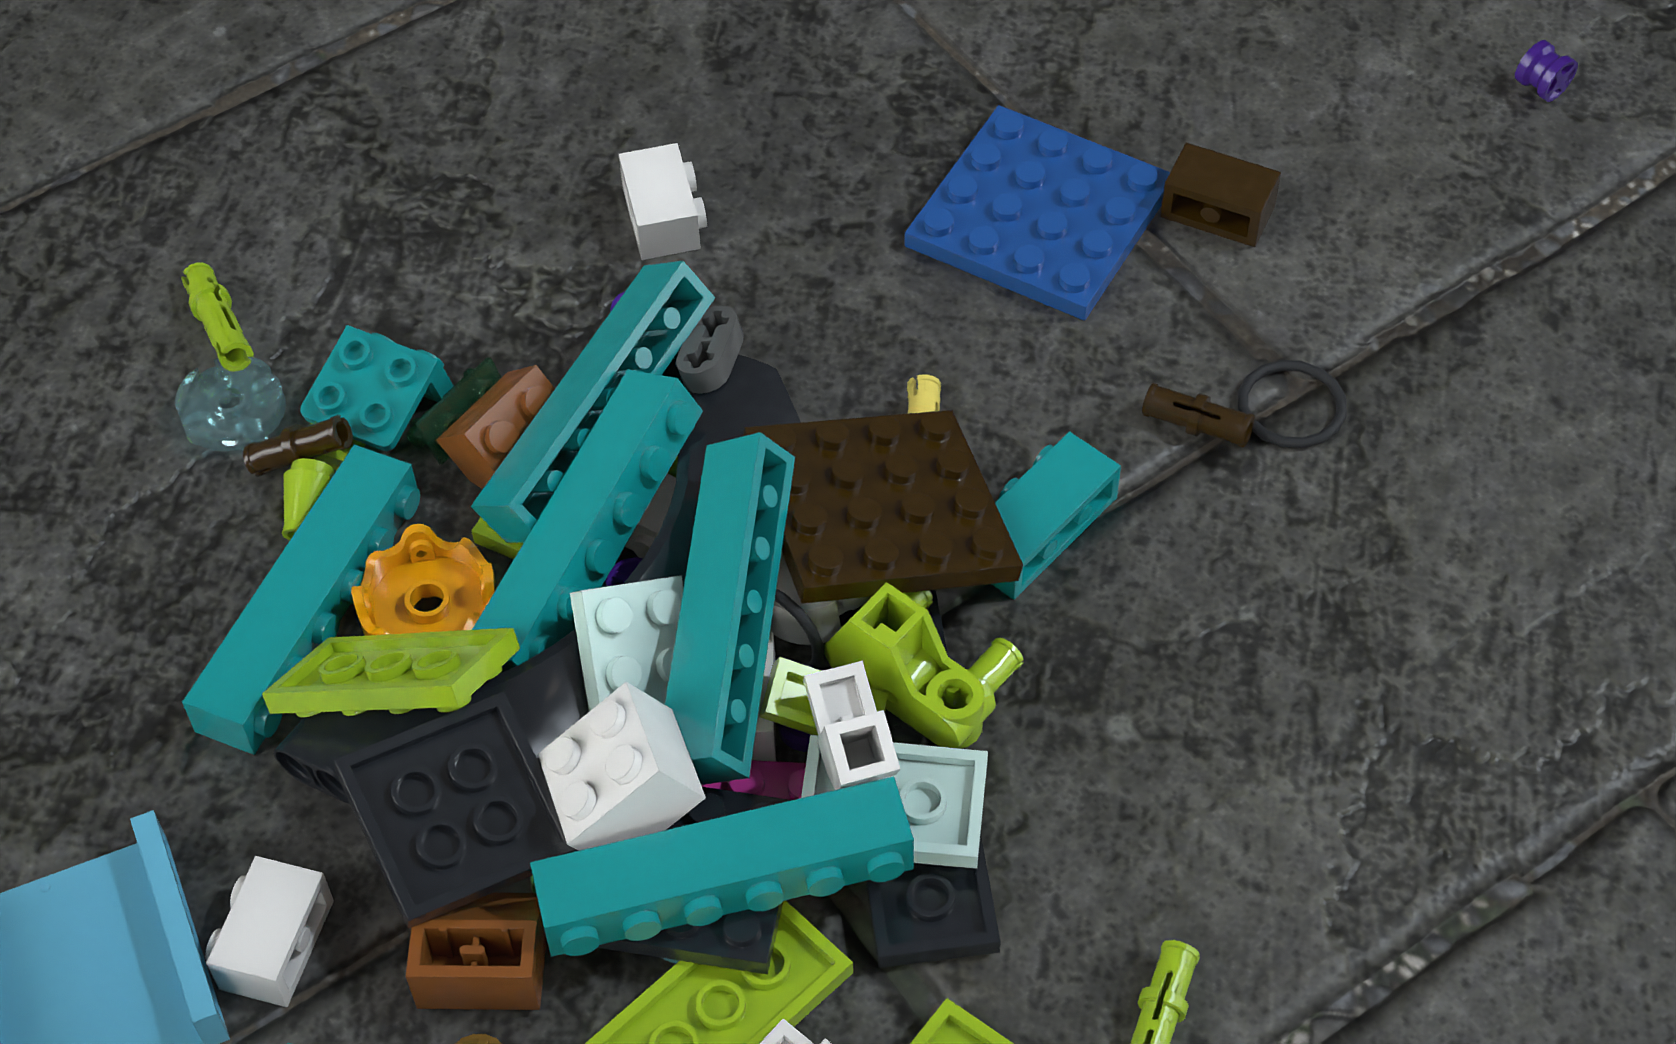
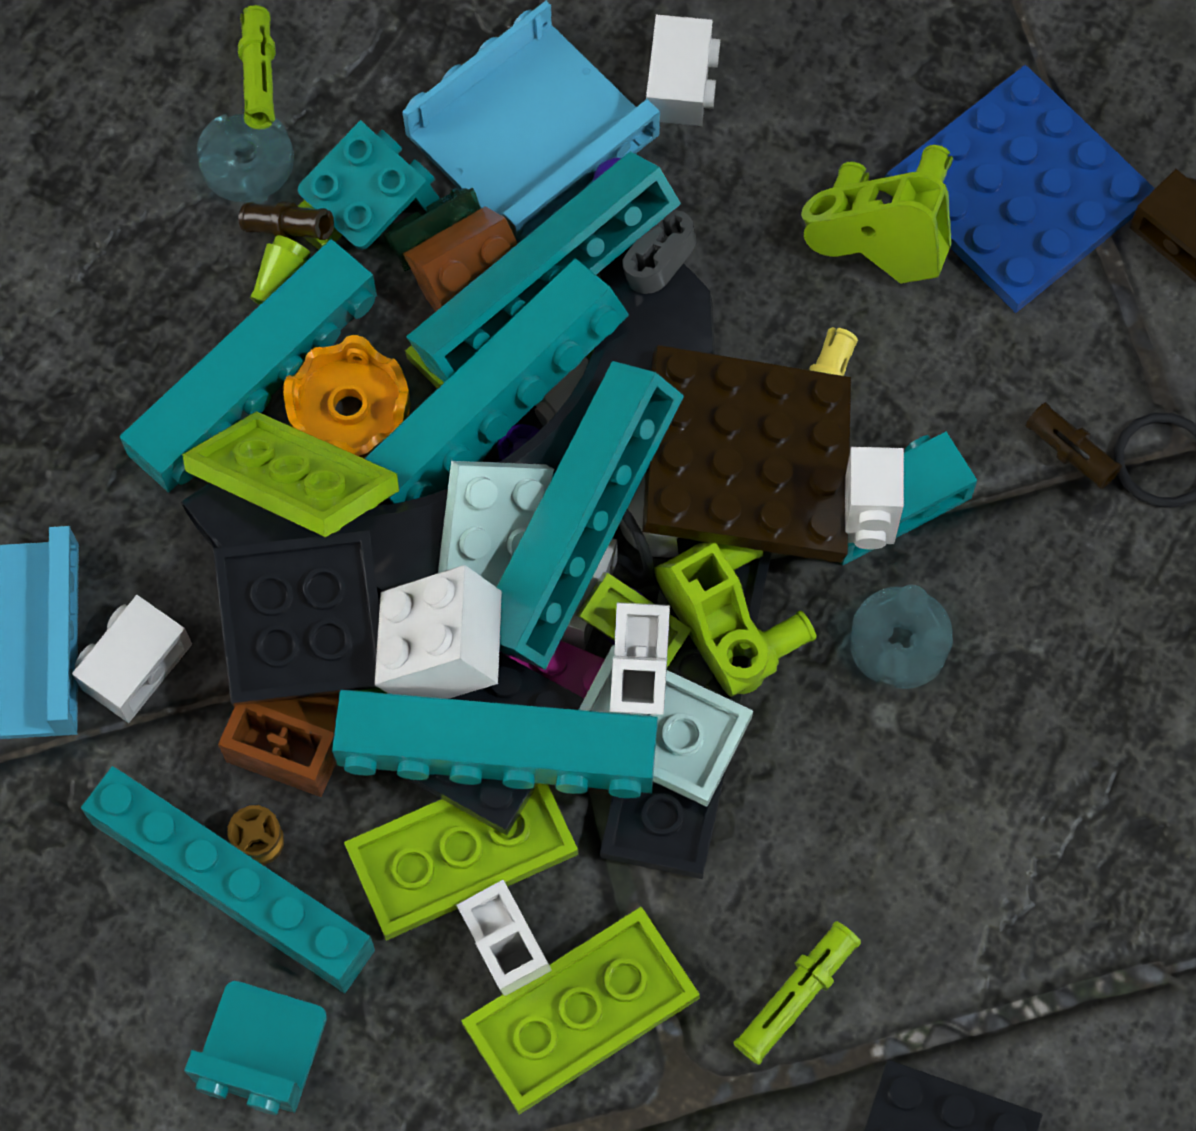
camera: 20 degrees right, 15 degrees up
none -> medium azure panel [402,1,660,243]
none -> lime piece [801,145,953,284]
none -> white brick [845,447,904,549]
none -> clear light blue plate [850,585,953,689]

